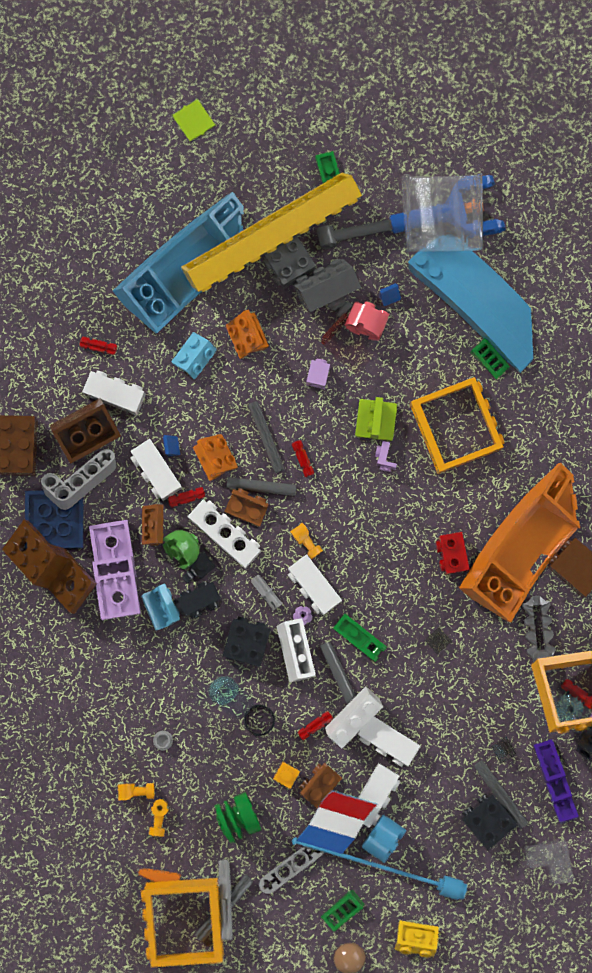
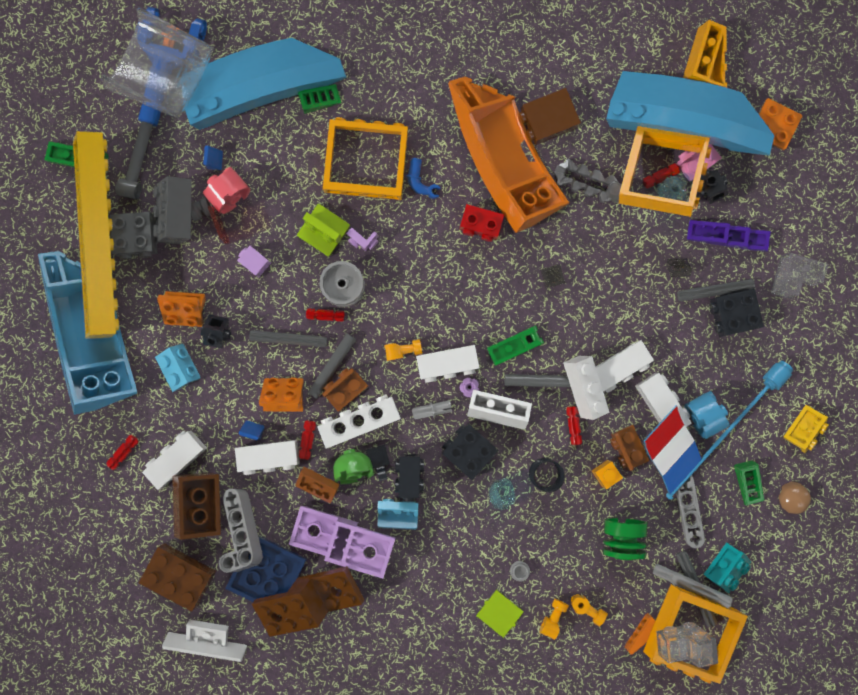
camera: 65 degrees left, 5 degrees up
none -> black brick [200,314,231,349]
none -> light grey wheel [320,261,365,307]
none -> blue piece [406,158,440,199]
none -> lime piece [476,590,524,638]
none -> clear brick [656,622,718,668]
none -> teal bracket [703,542,751,593]

